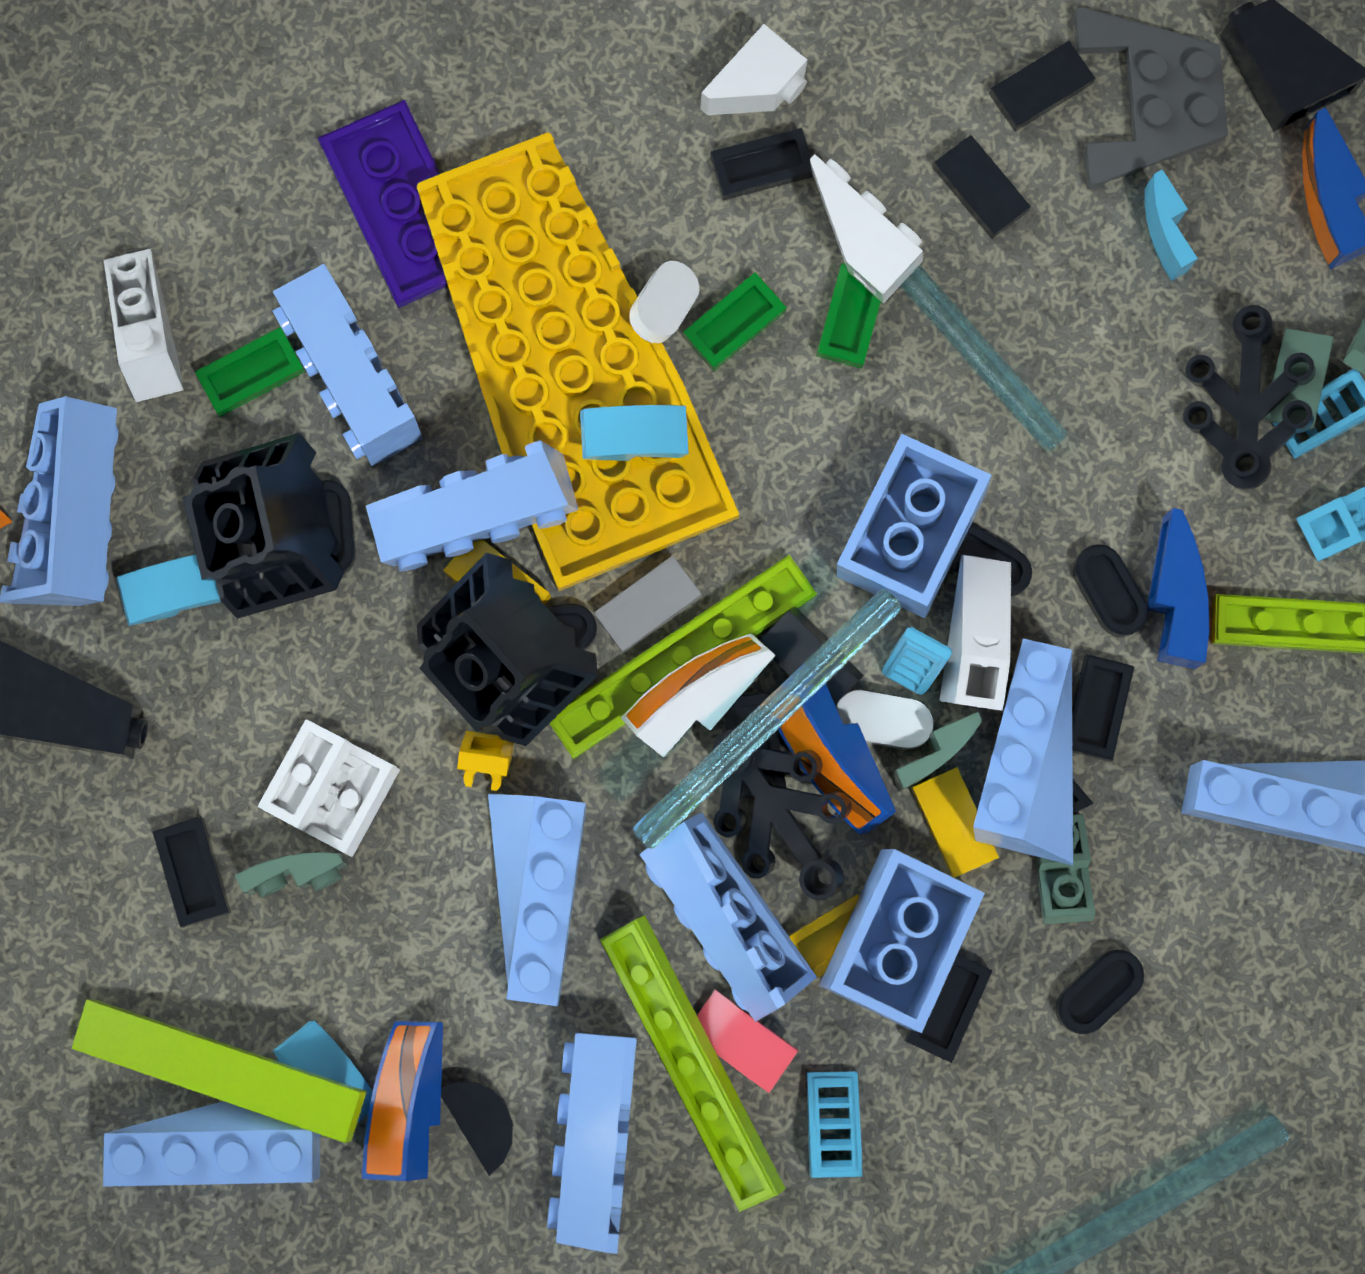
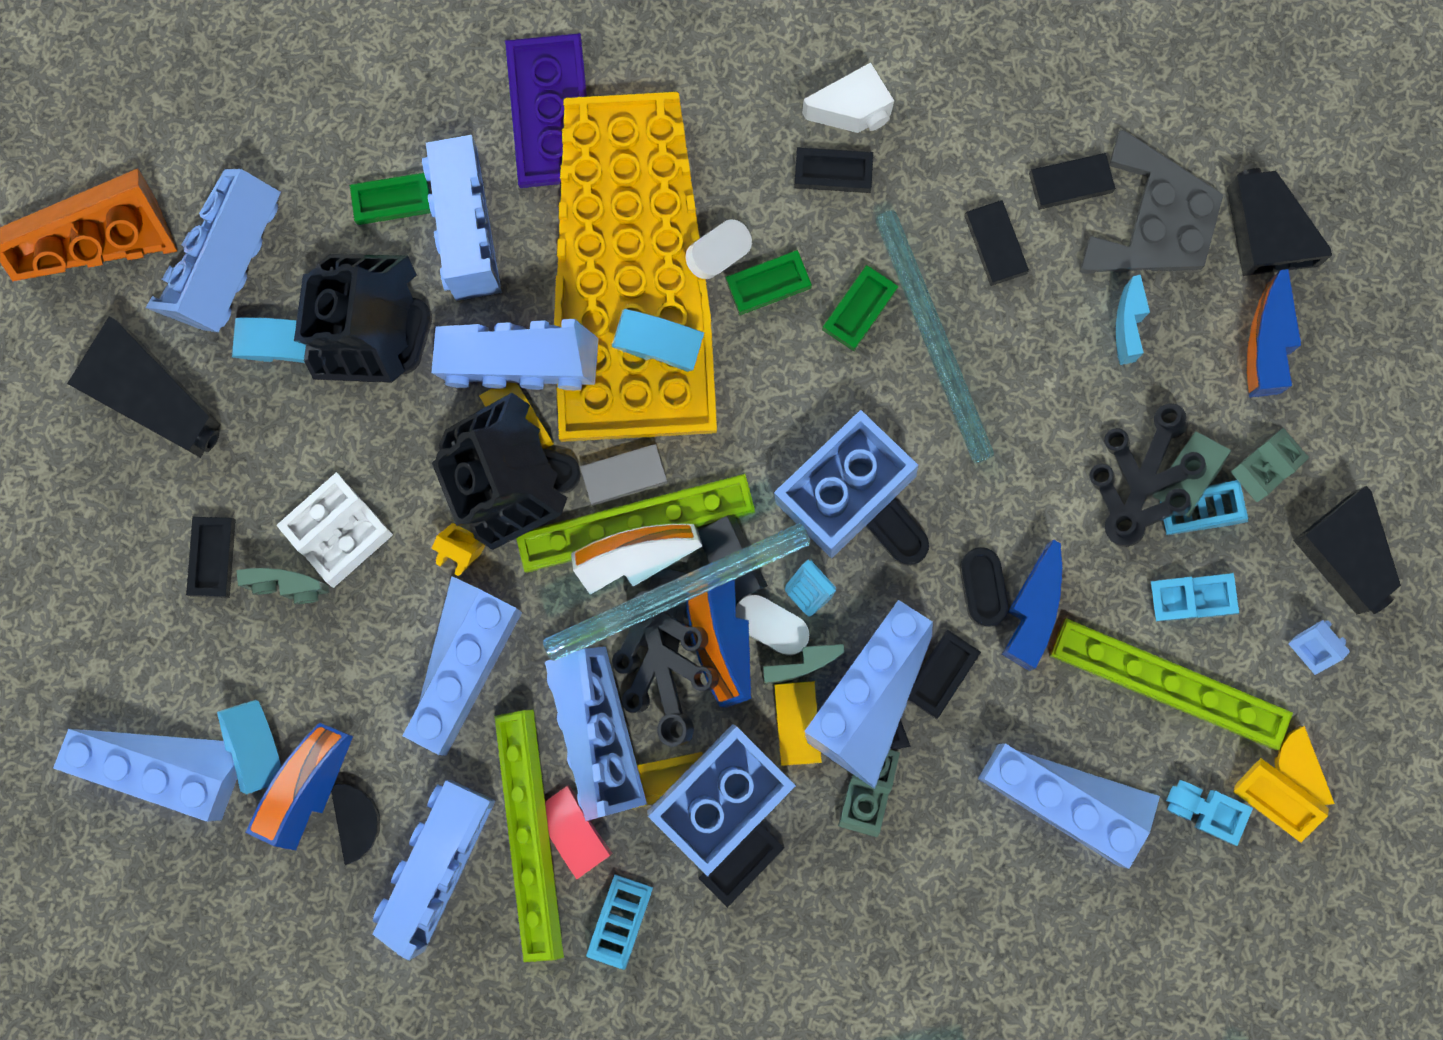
camera: 30 degrees right, 0 degrees up
lime tile [71,999,366,1143] -> none
white slope [104,248,183,402] -> none
white slope [810,155,923,304] -> none
white slope [939,555,1011,711] -> none
black tile [1056,950,1144,1034] -> none

